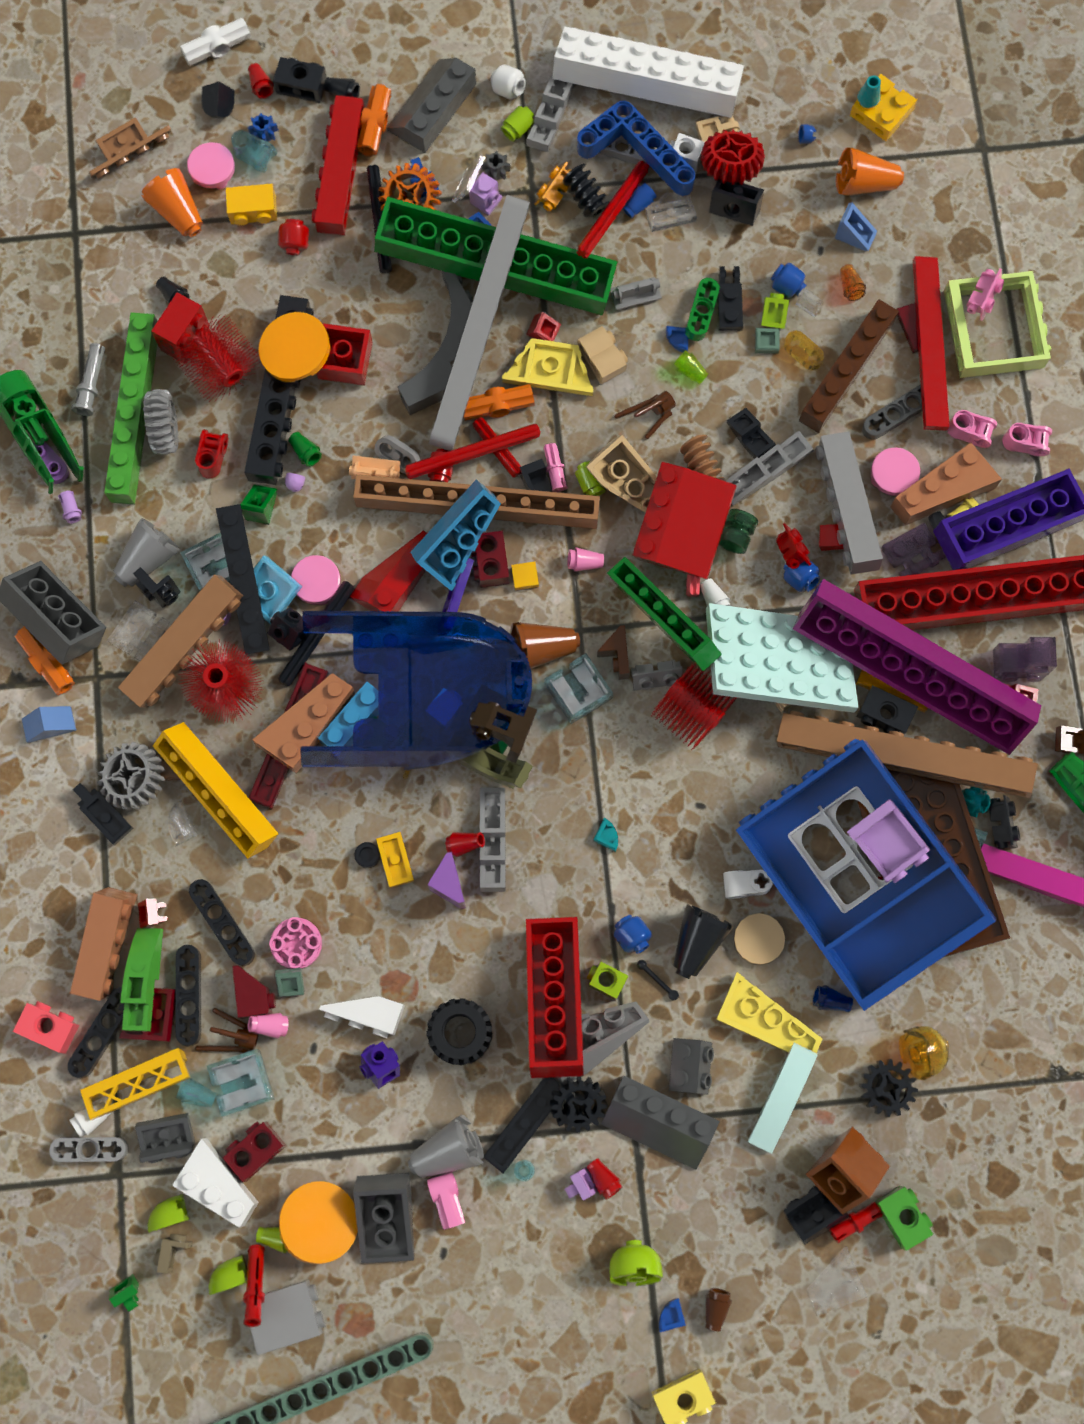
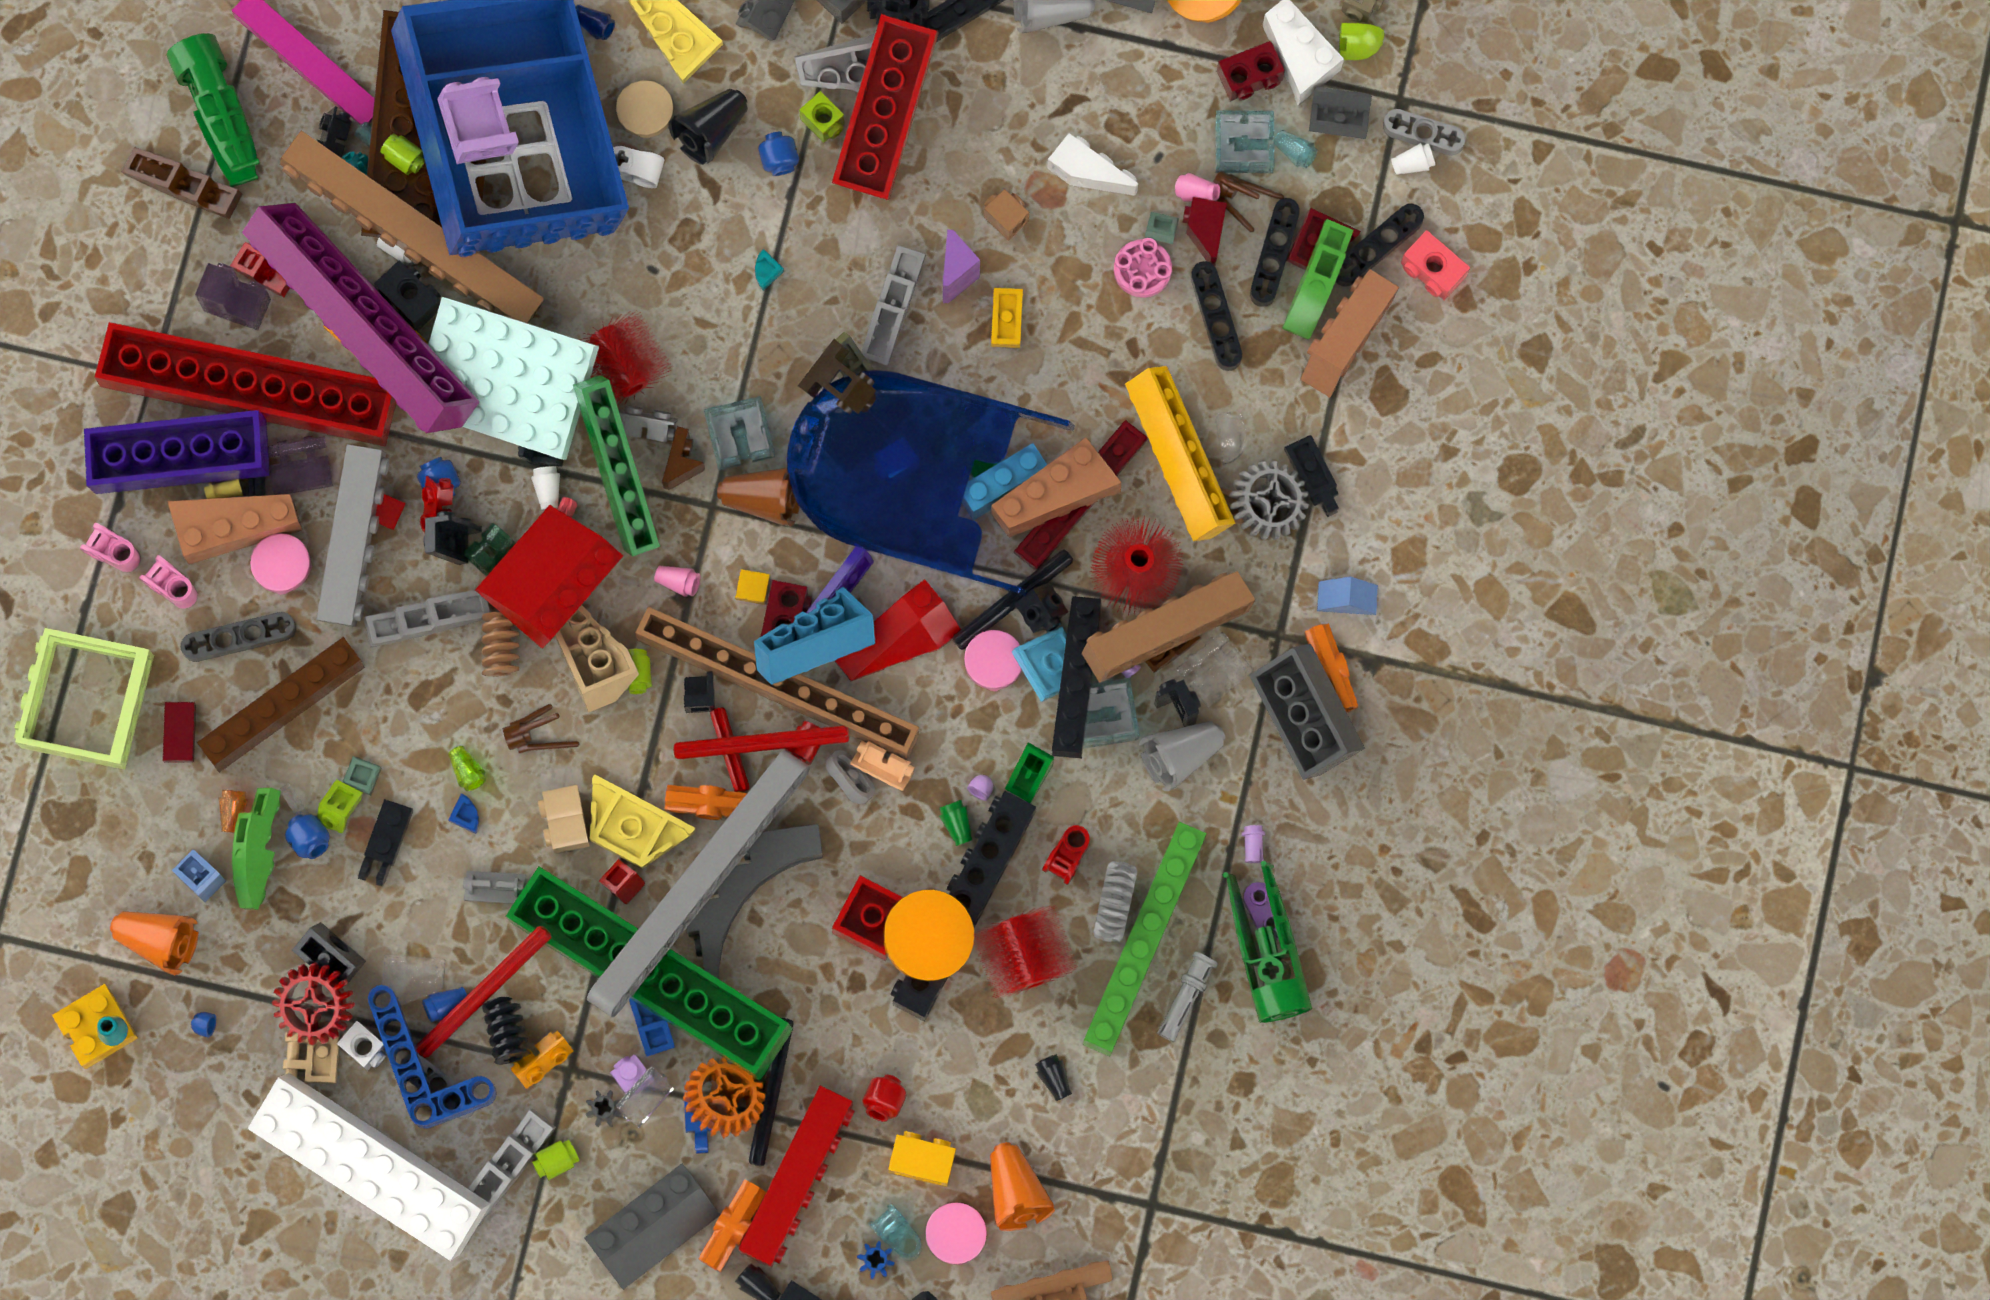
camera: 165 degrees left, 0 degrees up
yellow fence [80,1048,190,1120] -> none
tile [138,899,168,928] -> none
red brick [151,292,210,363] -> none
black tile [354,842,380,868] -> none
dark purple brick [359,1041,400,1089] -> none
black tyre [426,998,493,1066] -> none
red cone [445,832,485,857] -> none
white head [490,64,526,99] -> none
bright pink axle [544,443,567,492] -> none
black hinge [637,960,679,1000] -> none
green beam [685,278,720,341] -> none
black slope [727,408,776,459] -> none
clear yellow beam [784,330,824,370] -> none
red tile [913,256,950,431] -> none
bright pink hinge [966,268,1004,321] -> none
none -> bright green slope [232,788,281,910]
none -> lime brick [380,133,425,175]
none -> black bracket [423,511,482,565]
none -> medium nougat brick [984,189,1029,241]

